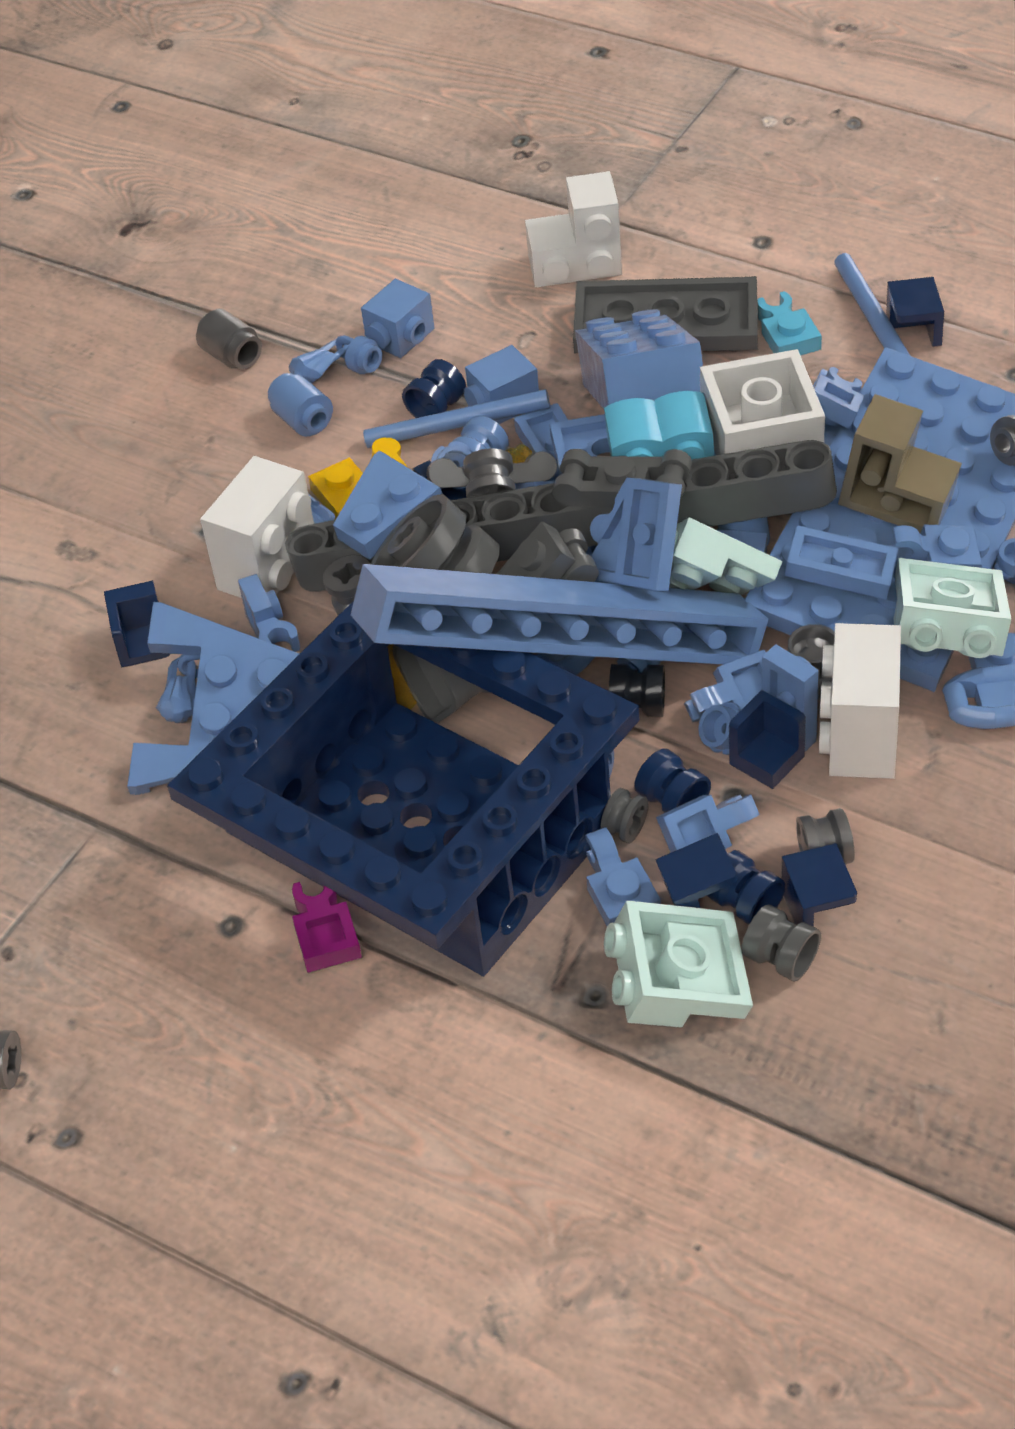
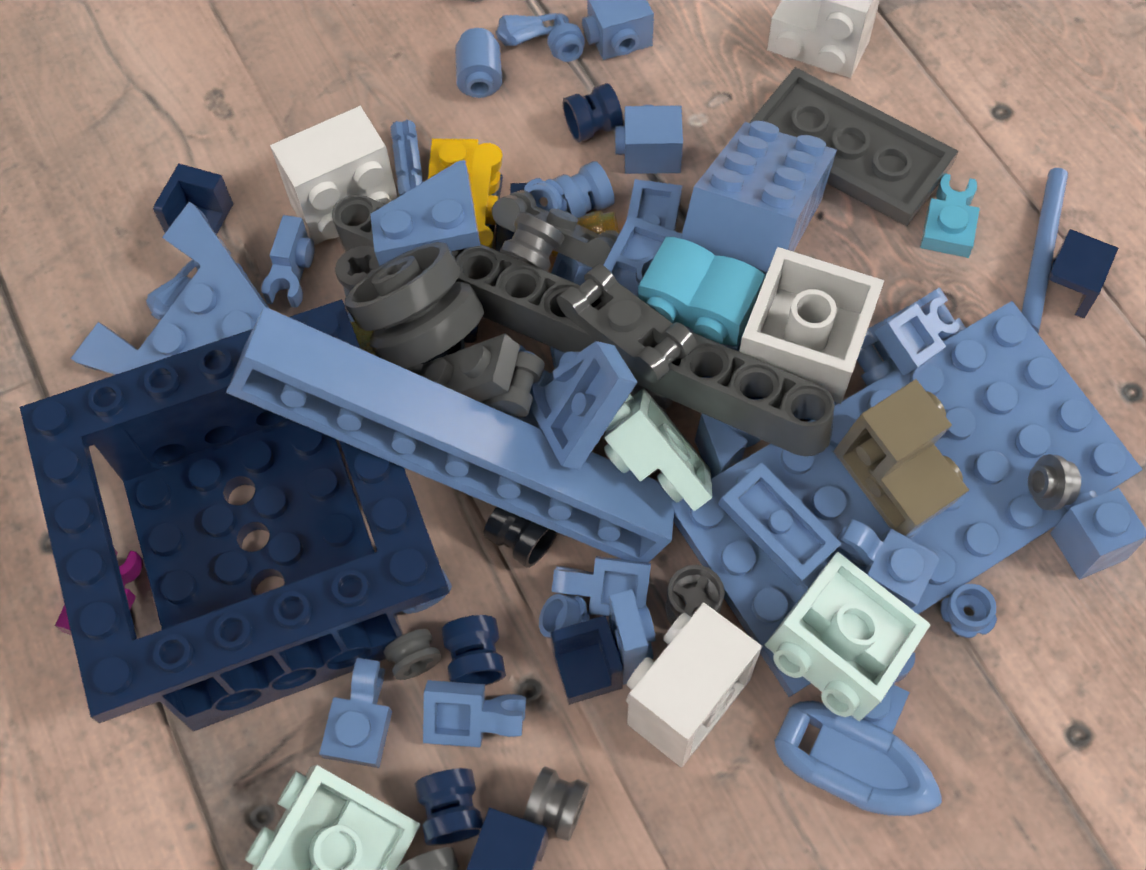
camera: 30 degrees right, 15 degrees up
medium blue bar [363,389,550,448] -> none
dark blue panel [655,833,738,908] -> none

